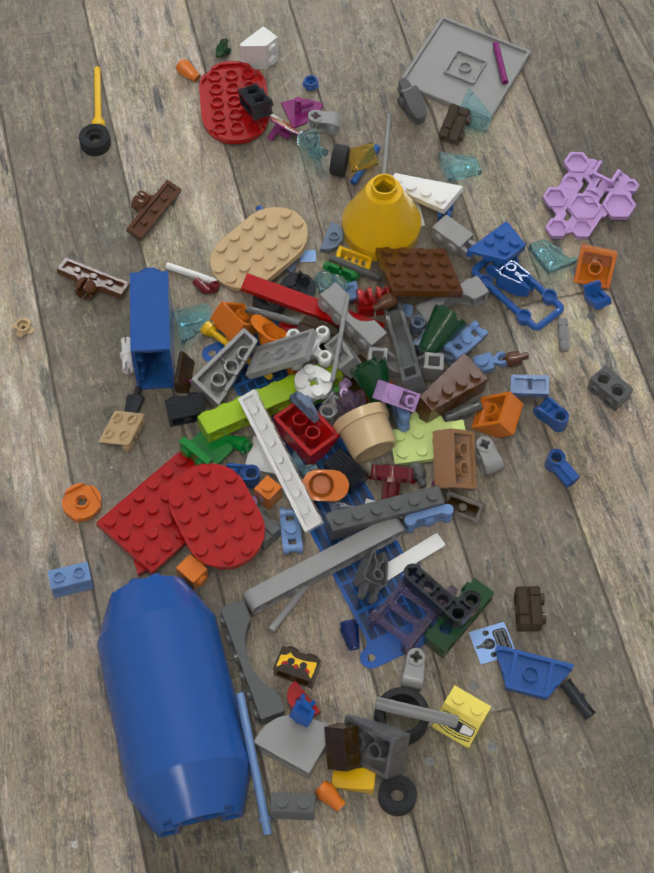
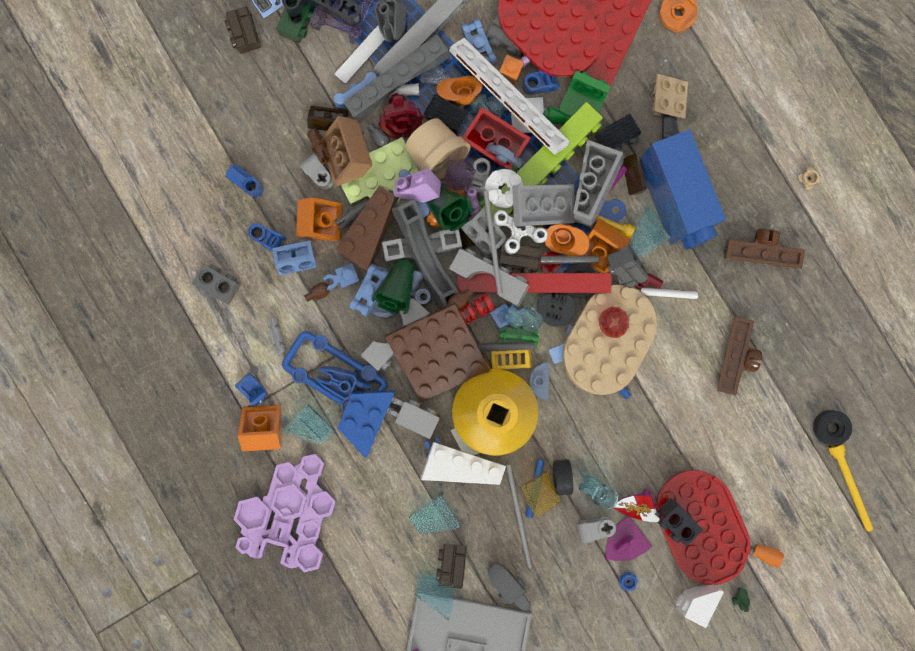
camera: 165 degrees right, 25 degrees up
none -> reddish brown pin [307,129,332,164]
none -> clear red gear [599,307,630,338]
none -> dark grey brick [608,246,648,288]

